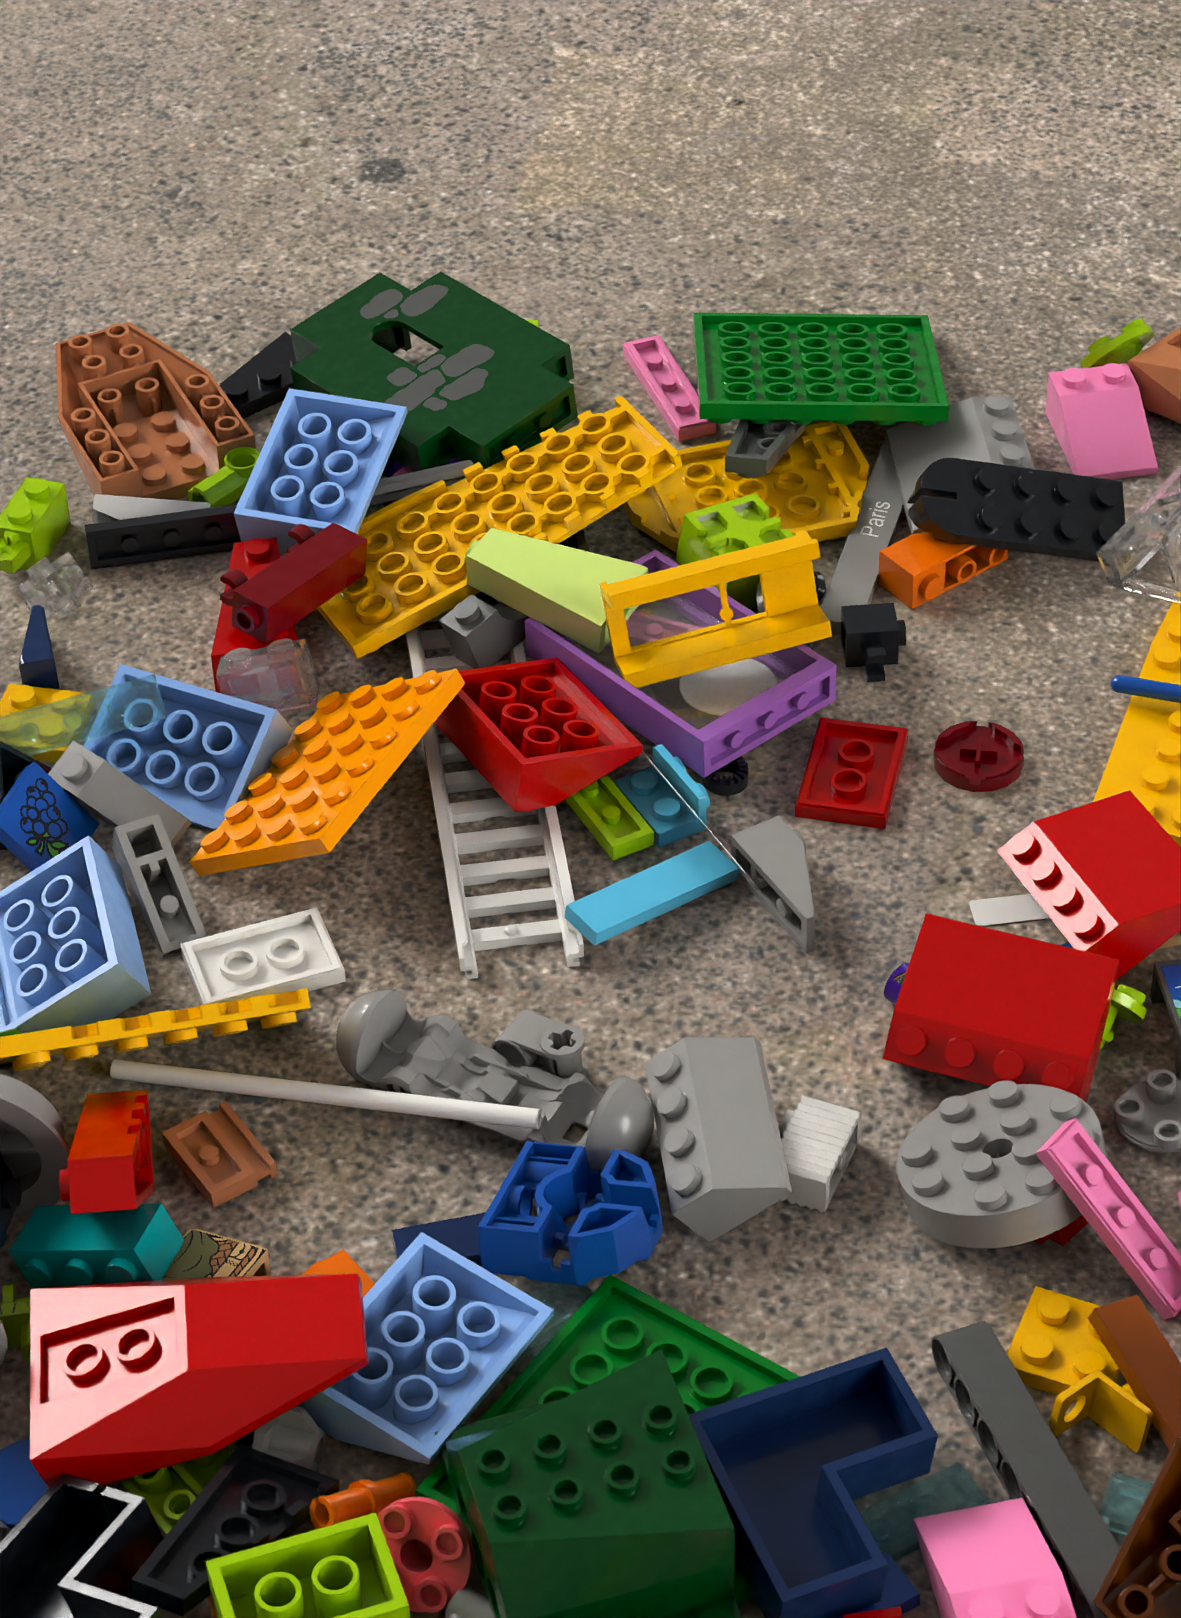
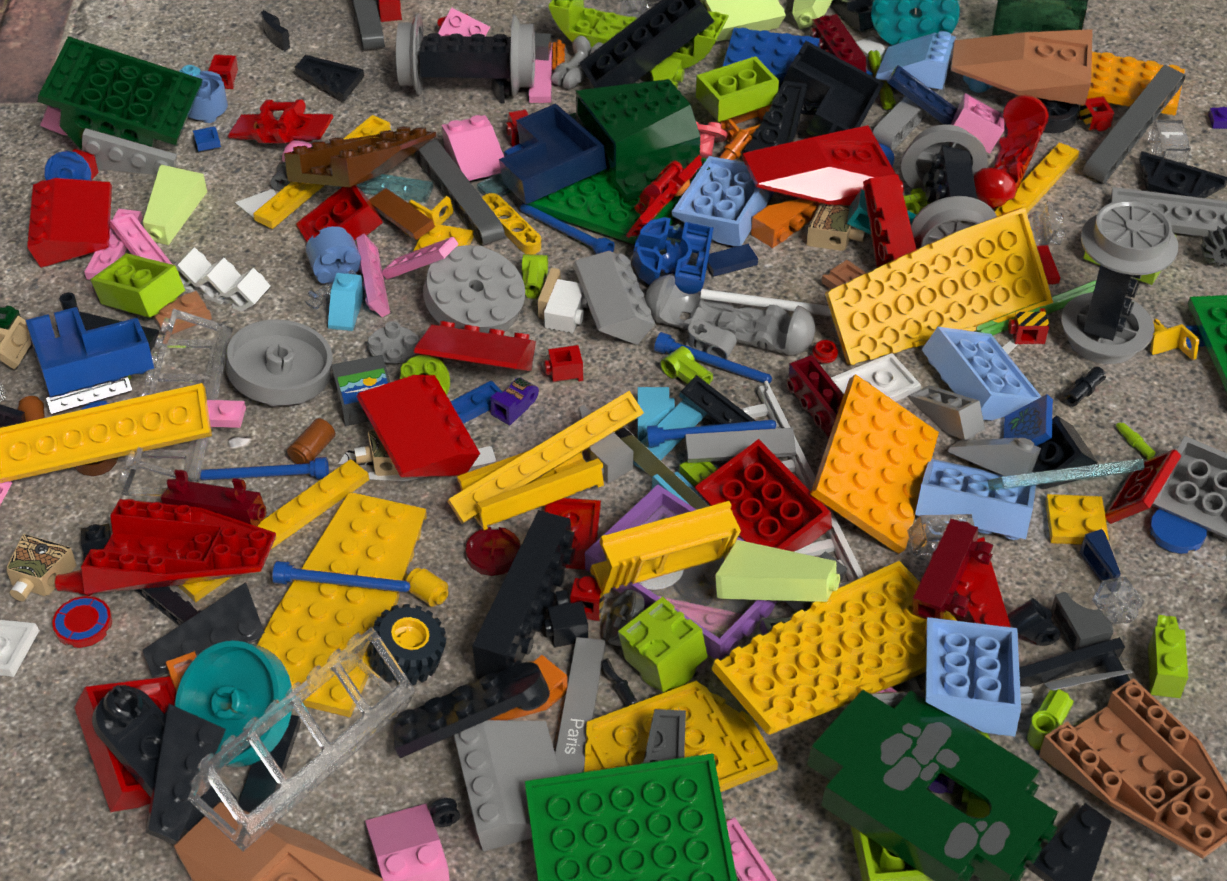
camera: 170 degrees right, 5 degrees up
none -> black wheel [367,604,446,686]
none -> yellow brick [406,568,449,607]
none -> black bush [429,798,460,827]
none -> yellow plate [447,391,644,524]
none -> yellow piece [457,451,604,530]
none -> black brick [472,510,575,679]
none -> yellow beam [482,193,541,254]
none -> blue piece [520,203,615,254]
none -> lime piece [522,254,548,299]
none -> tan tile [538,268,561,320]
none -> red brick [544,345,583,382]
none -> red brick [570,576,605,621]
none -> red piece [626,155,702,238]
none -> medium azure slope [637,387,675,442]
none -> blue piece [647,420,776,447]
none -> blue piece [654,332,772,383]
none -> lime piece [660,346,713,384]
none -> black tile [679,375,756,425]
none -> light grey tile [685,428,796,463]
none -> dark red brick [786,355,844,440]
none -> red plate [812,340,838,363]
none -> black piece [1008,598,1061,646]
none -> dark grey arch [1051,592,1113,651]

